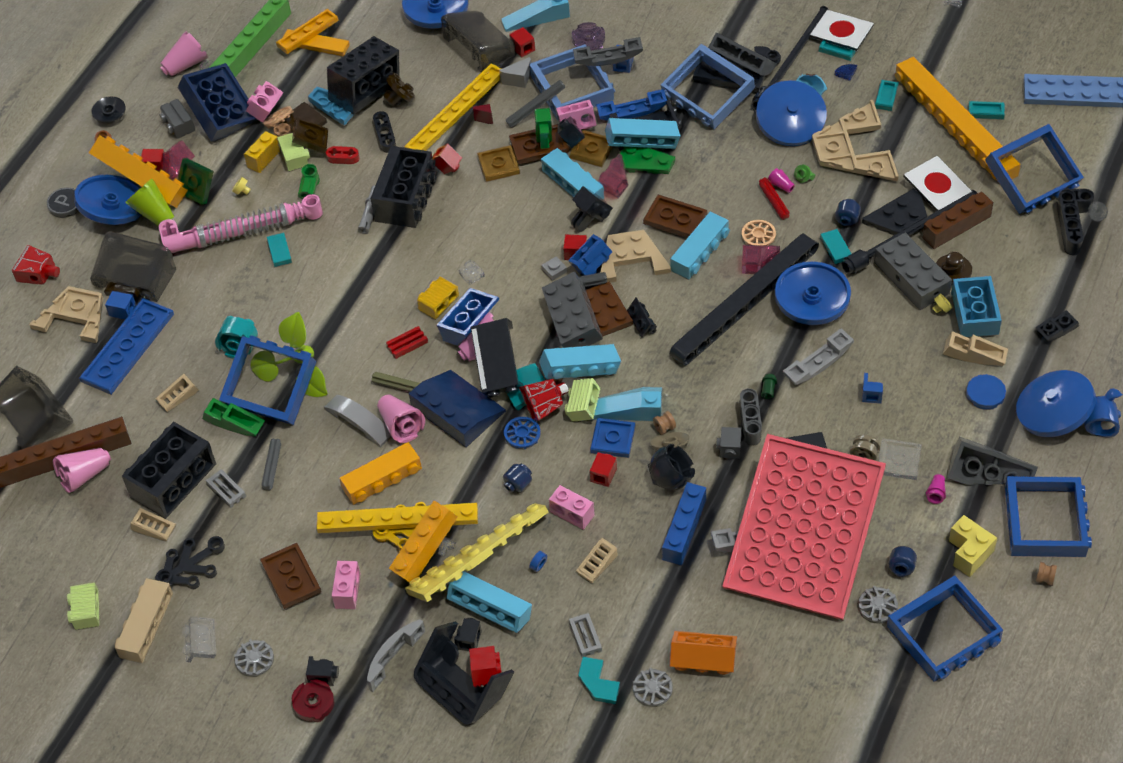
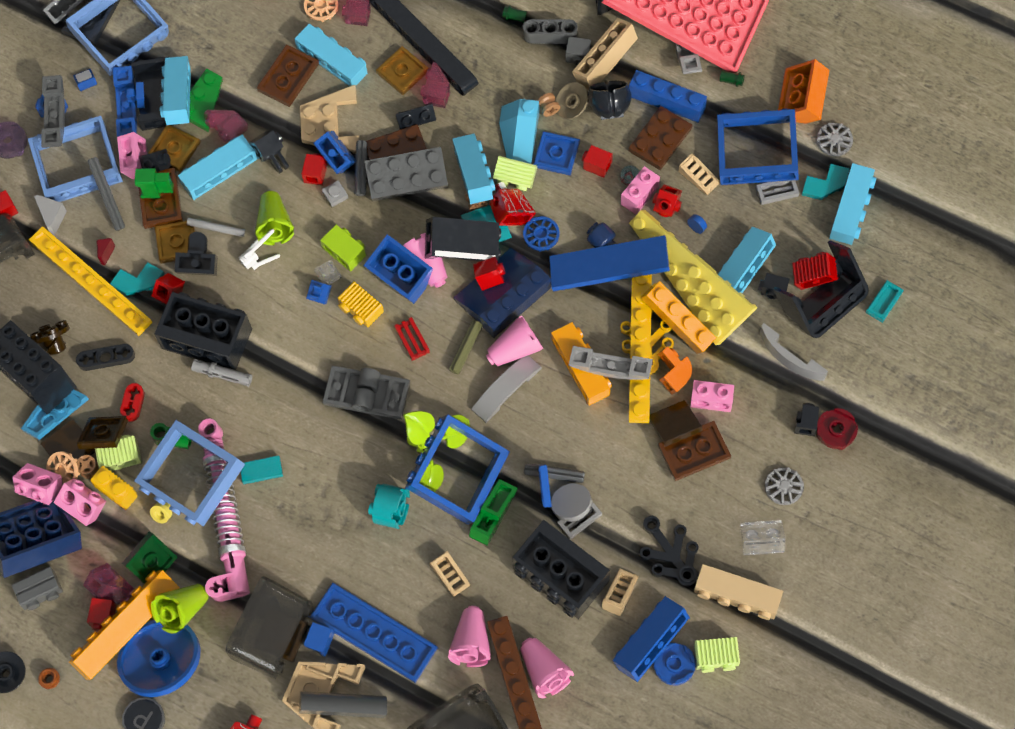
camera: 85 degrees left, 15 degrees up
none -> bright pink brick [54,478,106,526]
none -> blue slope [73,68,97,91]
none -> teal tile [110,262,165,296]
none -> blue tile [126,82,145,108]
none -> medium blue window [134,420,245,527]
none -> black brick [175,232,218,276]
none -> light grey bar [187,218,246,237]
none -> white plant [238,229,280,270]
none -> lime cone [255,191,294,246]
none -> dark grey brick [299,691,387,718]
none -> blue tile [306,280,332,304]
none -> lime brick [320,224,366,272]
none -> dark grey plate [323,366,410,420]
none -> pearl gold tile [376,46,429,95]
none -> clear pink slope [420,62,451,108]
none -> bright pink cone [448,606,491,667]
none -> red brick [473,257,506,291]
none -> blue tile [538,464,552,508]
none -> blue tile [550,235,670,292]
none -> light grey tile [551,484,592,522]
none -> light grey slope [569,346,653,380]
none -> tan brick [572,18,638,90]
none -> blue brick [613,596,690,682]
none -> clear light blue tile [620,166,639,186]
none -> reddish brown plate [628,106,692,171]
none -> dark brown tile [649,400,703,447]
none -> red brick [652,184,682,217]
none -> blue tile [653,643,696,686]
none -> orange brick [657,346,692,395]
none -> blue window [717,108,799,185]
none -> dark green pin [720,70,745,87]
none -> medium azure brick [829,163,877,245]
none -> teal tile [866,280,904,323]

